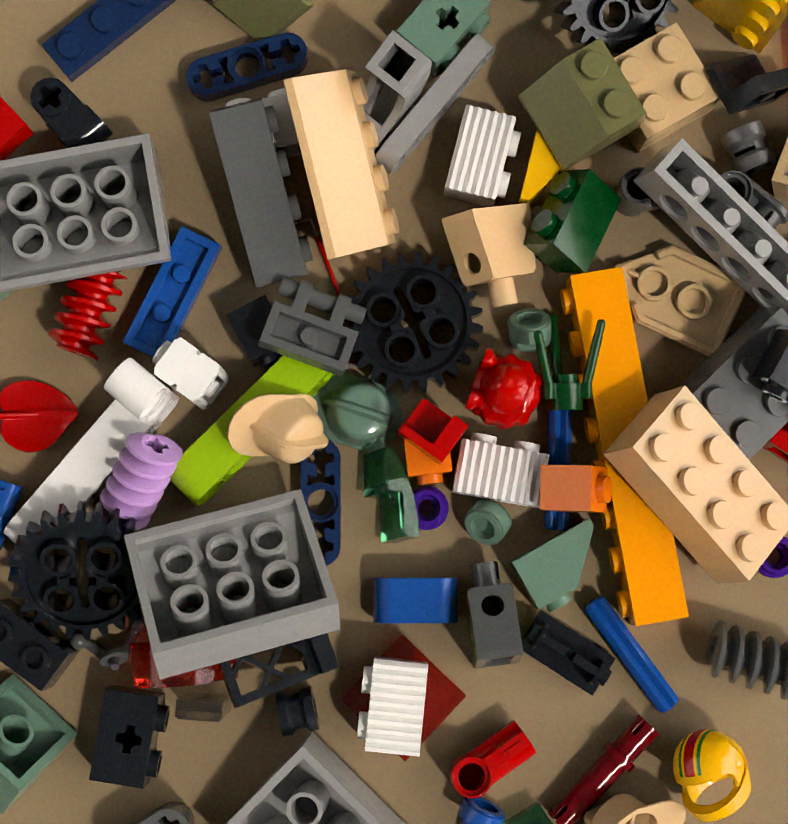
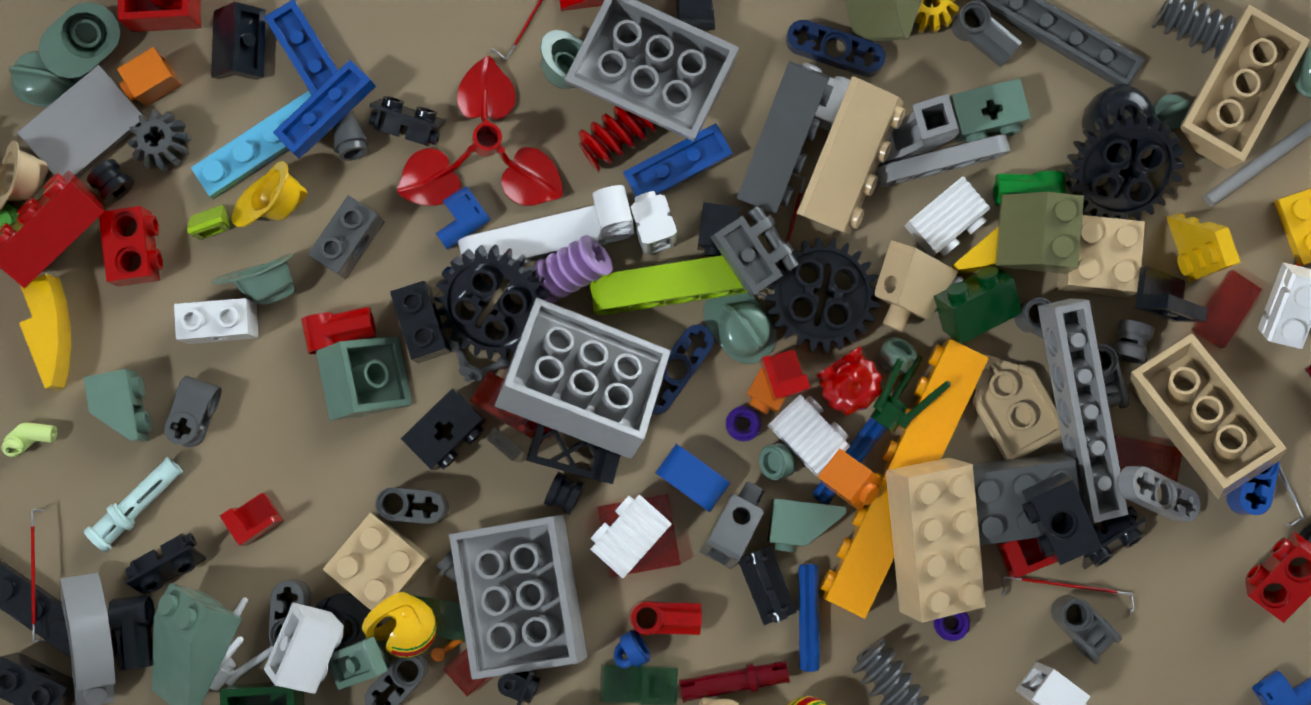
camera: 40 degrees right, 0 degrees up
tan piece [227,393,328,464] -> none
clear green slope [363,447,420,543] -> none
none -> green piece [993,171,1066,206]

